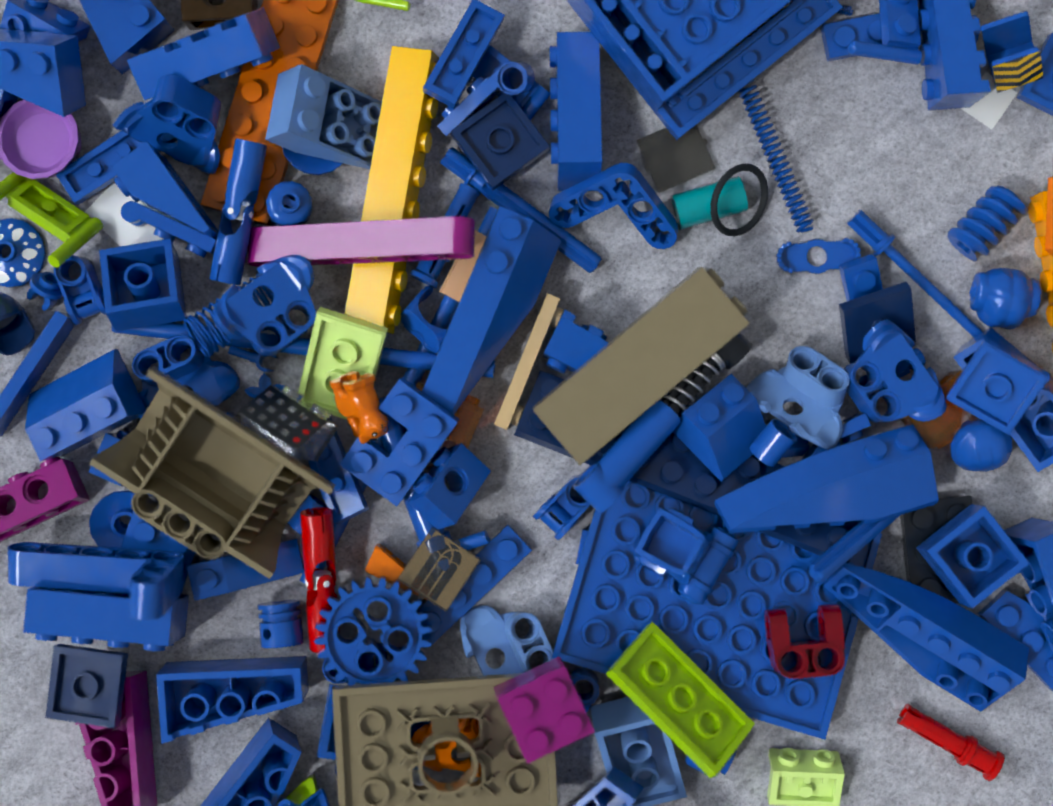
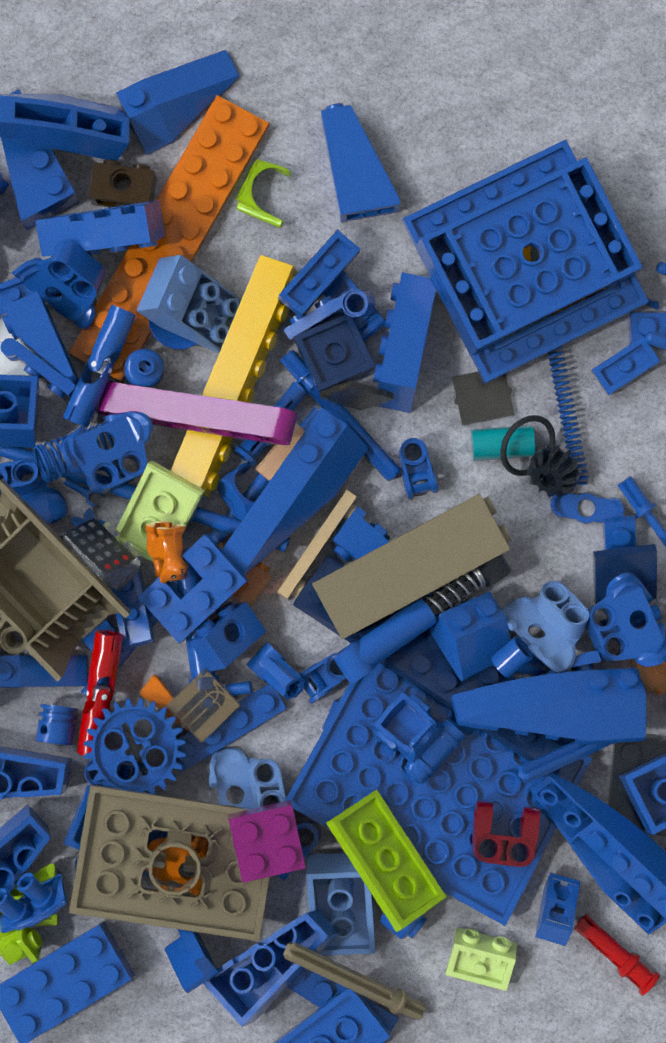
camera: 15 degrees right, 5 degrees down
blue beam [549,163,678,249] -> none
none -> blue piece [246,642,305,701]
none -> clear smoke piece [319,380,394,411]
none -> blue piece [399,438,438,500]
none -> black gear [527,445,582,498]
none -> blue piece [535,873,580,946]
none -> blue plate [591,336,660,395]

